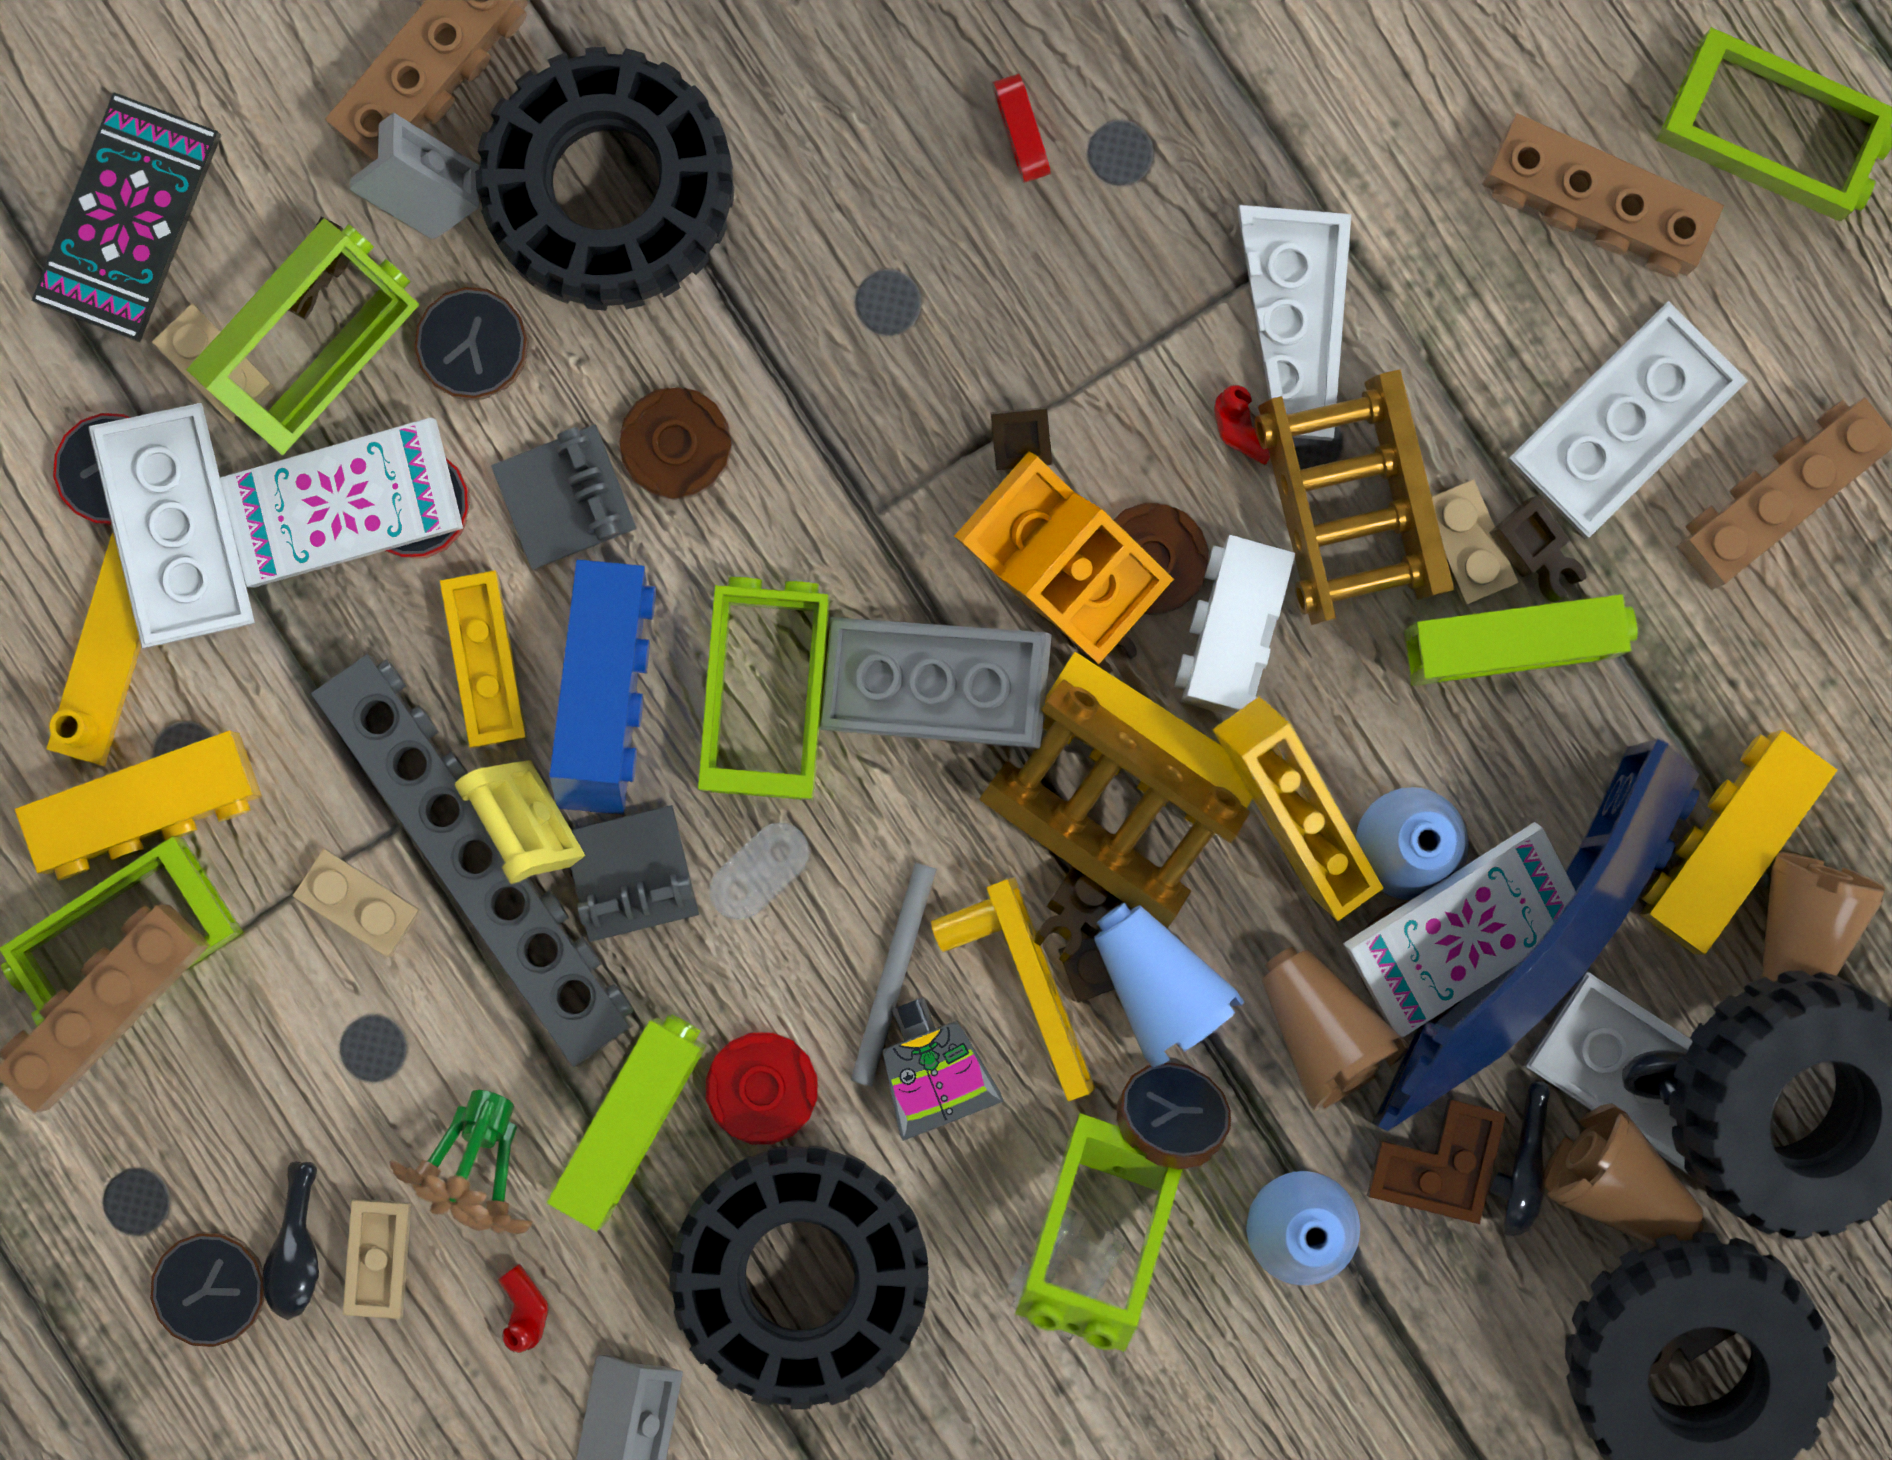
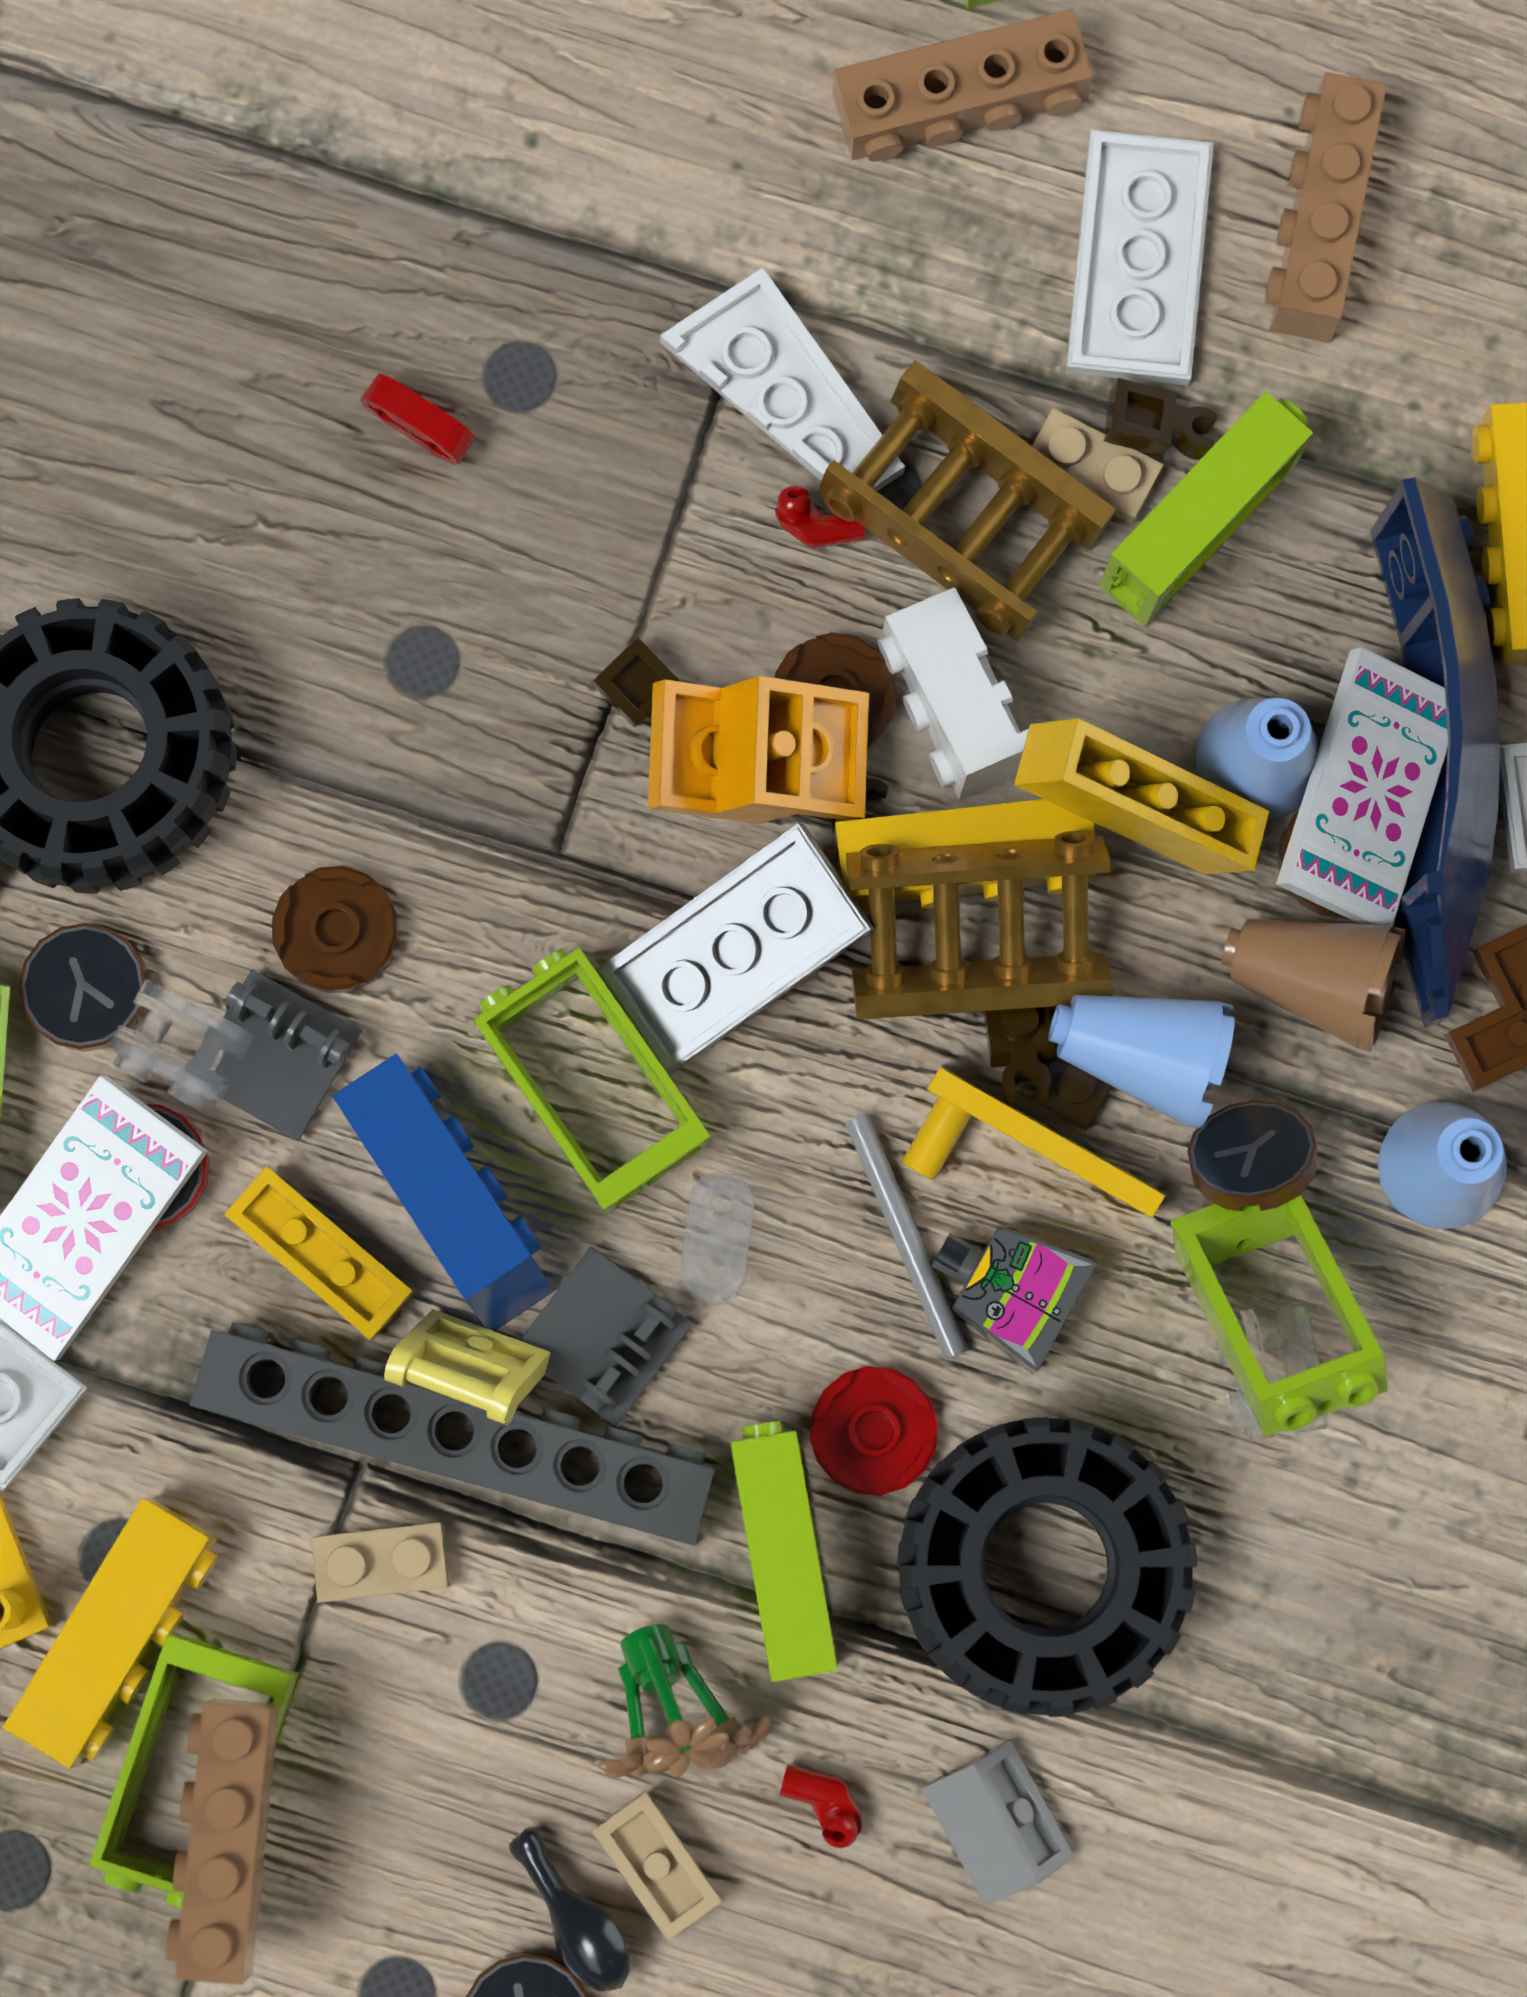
camera: 40 degrees left, 5 degrees down
none -> clear brick [107,980,256,1111]

